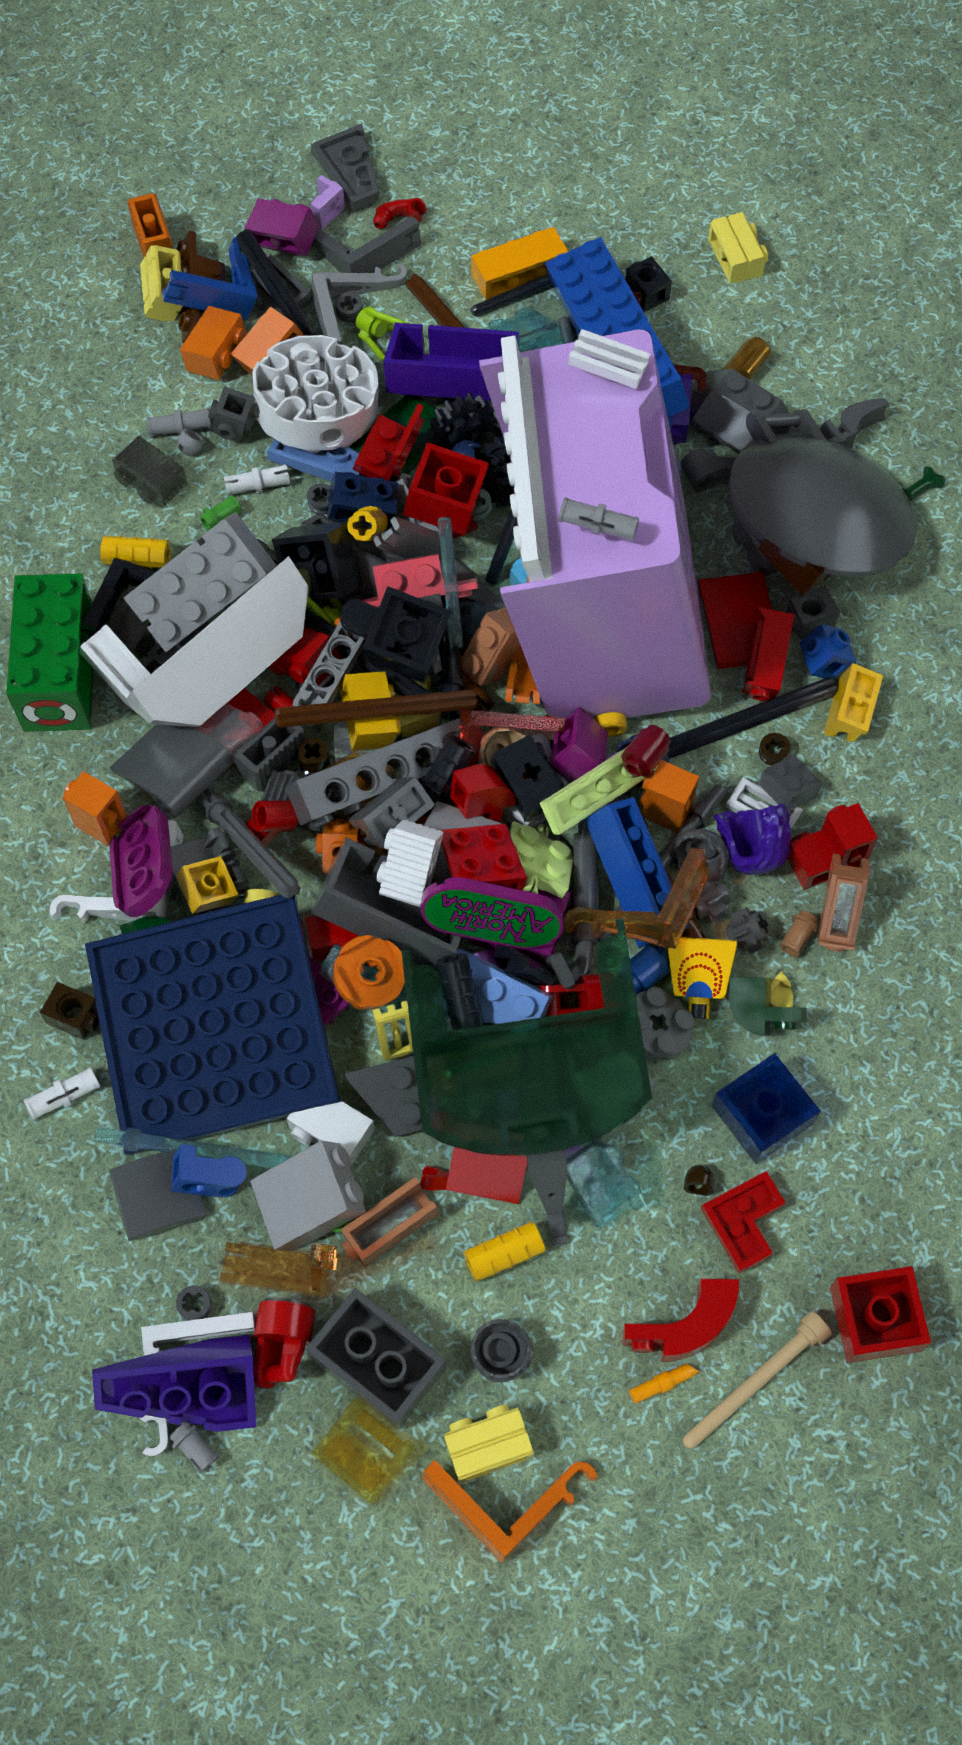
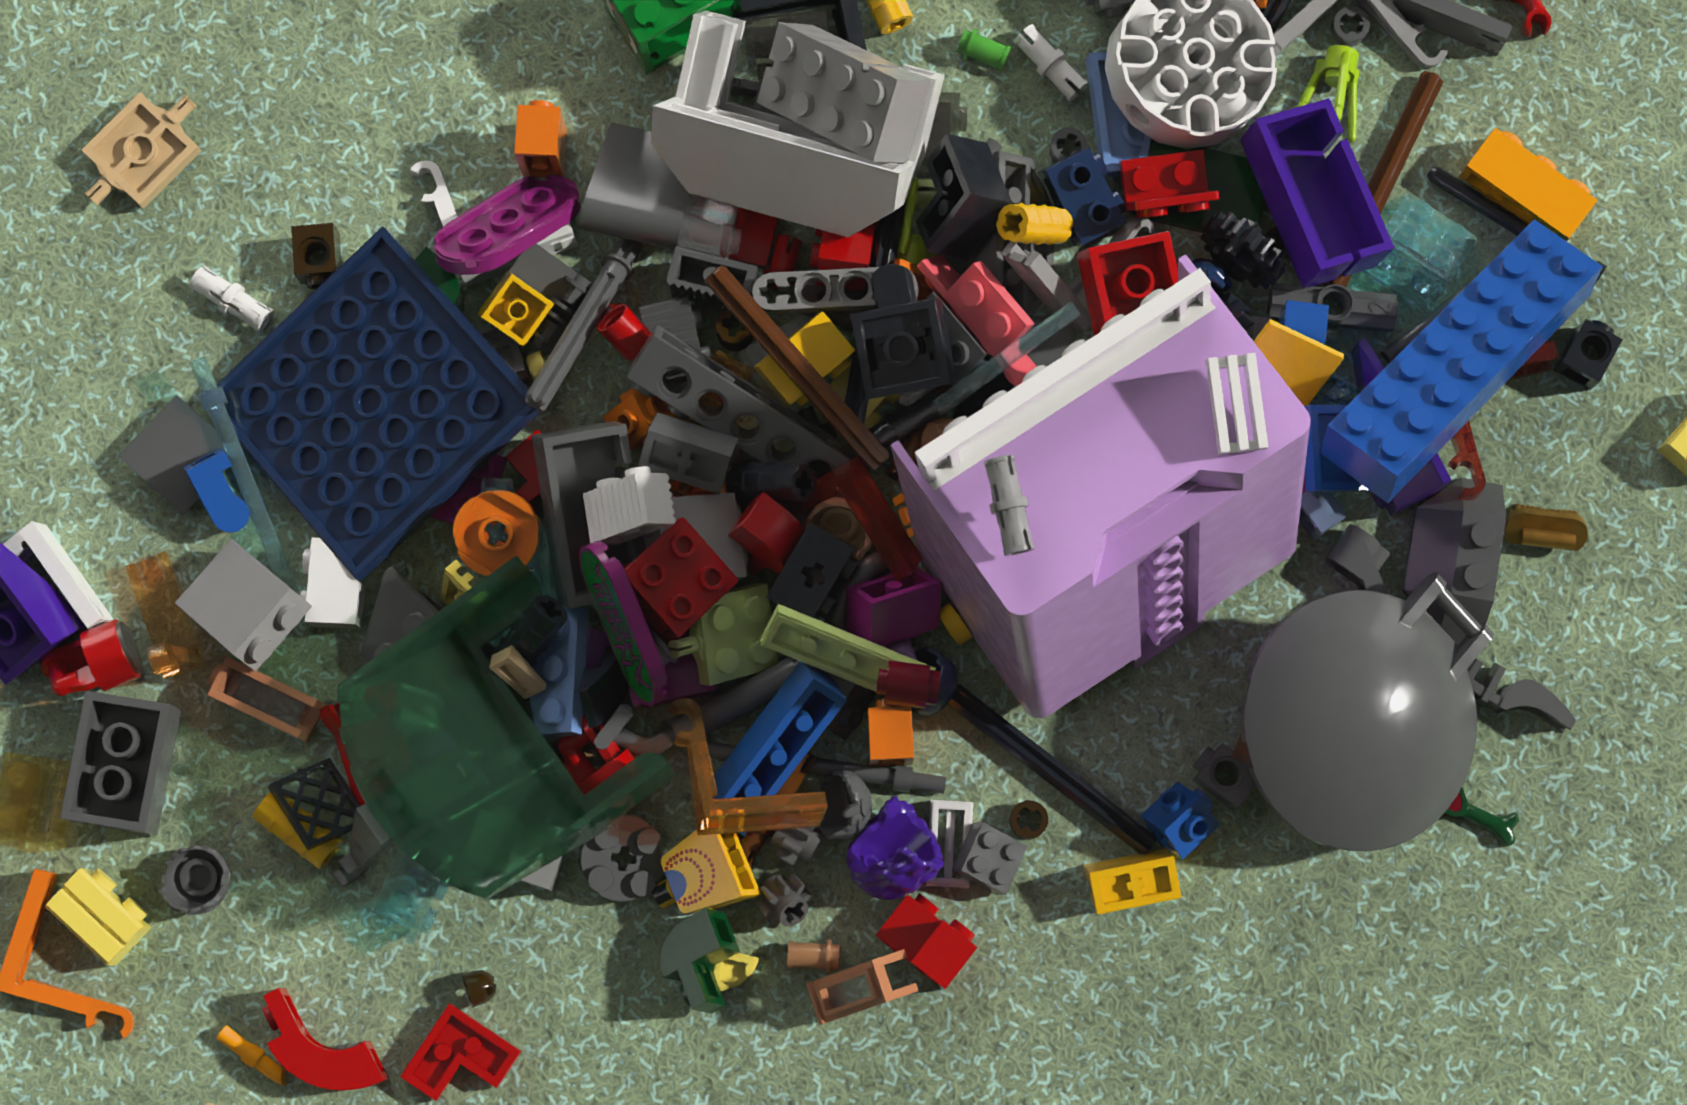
camera: 60 degrees right, 15 degrees up
dark grey bush [176,1285,212,1321] -> none
blue brick [617,945,670,996] -> none
red tile [698,572,772,669] -> none
clear blue brick [712,1053,821,1164] -> none
red window [742,607,795,701] -> none
none -> black window [268,758,361,851]
none -> tan piece [489,645,546,699]

